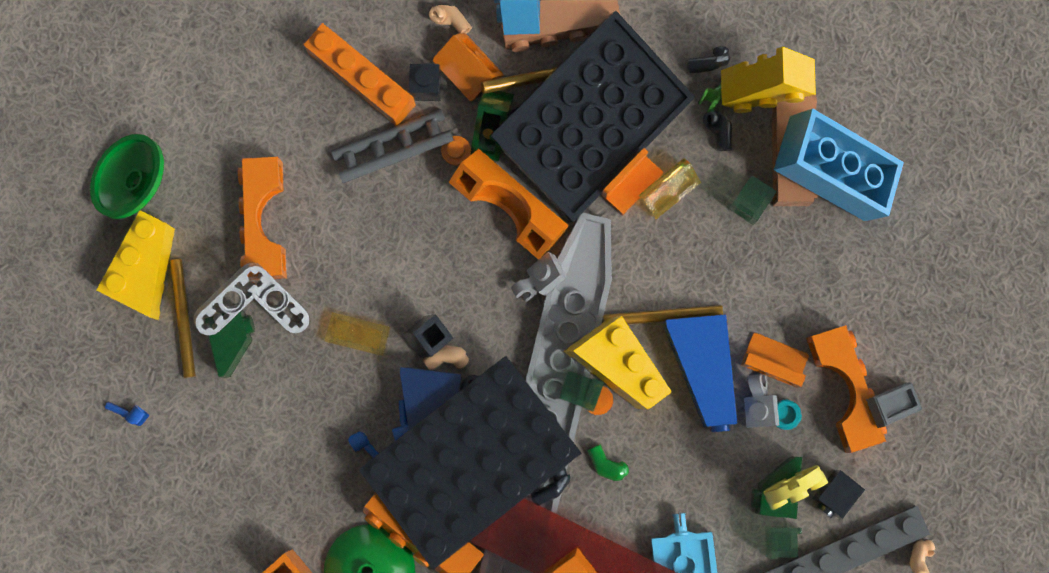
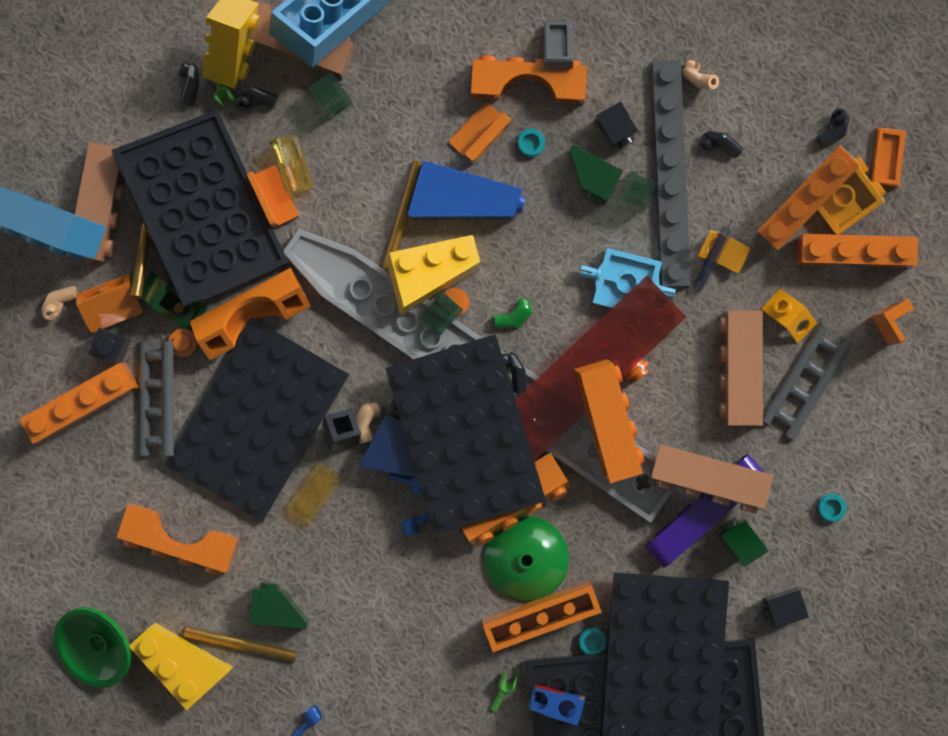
camera: 70 degrees left, 5 degrees up
light grey beam [193,262,309,335] -> none
light grey plate [511,252,567,302] -> none
light grey plate [744,374,779,428] -> none
light yellow plate [764,465,828,510] -> none
none -> black plate [165,318,350,522]

